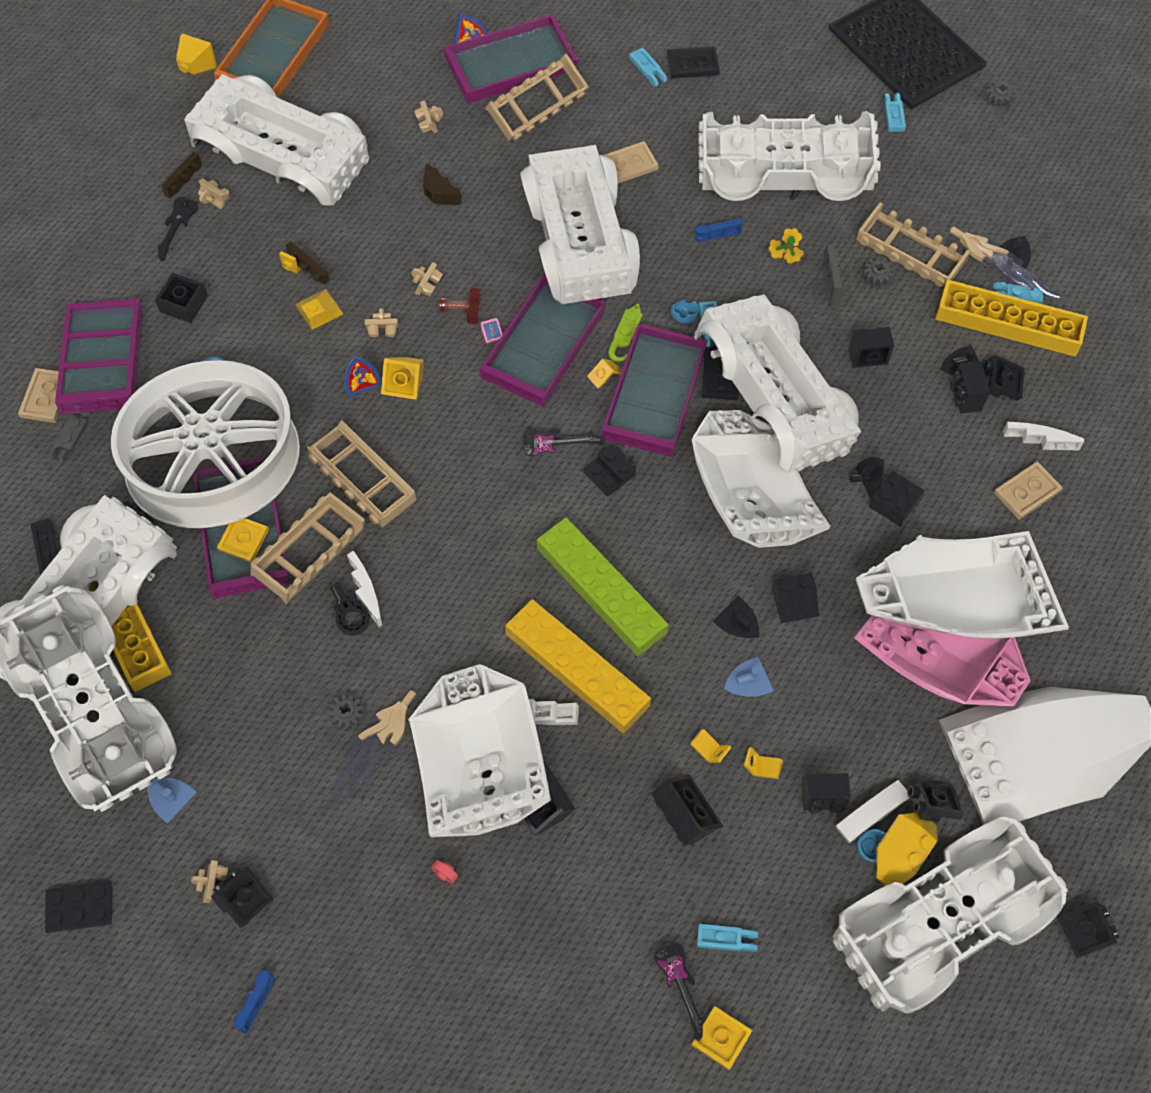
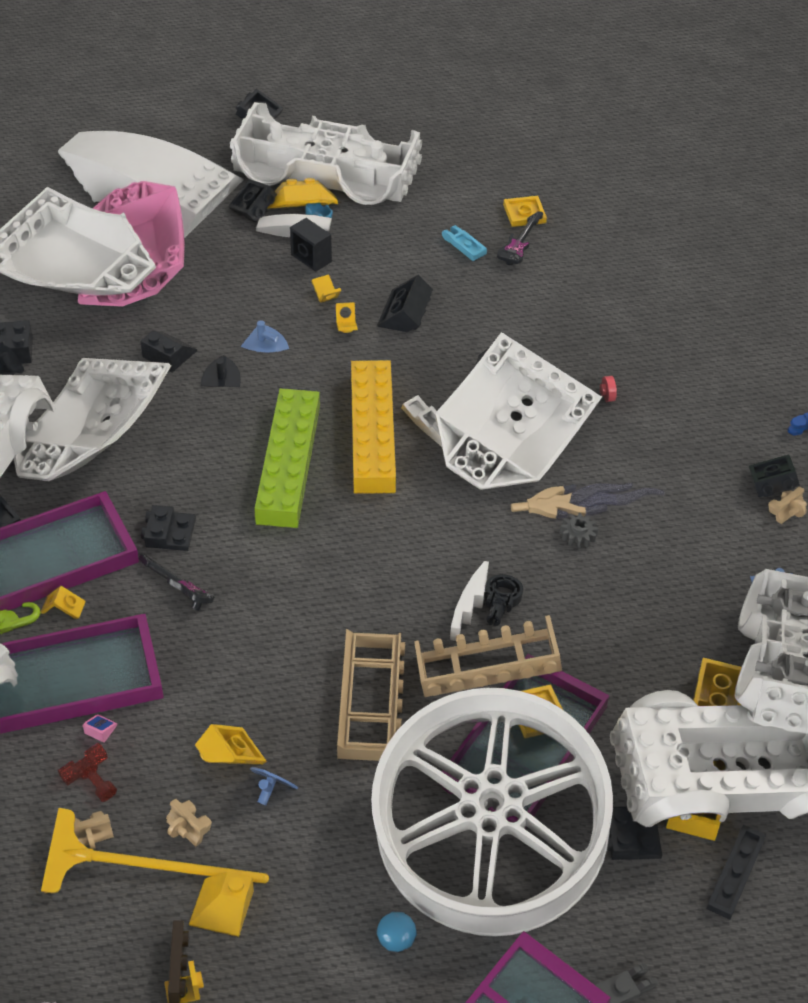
camera: 135 degrees left, 15 degrees down
none -> yellow piece [41,808,269,893]

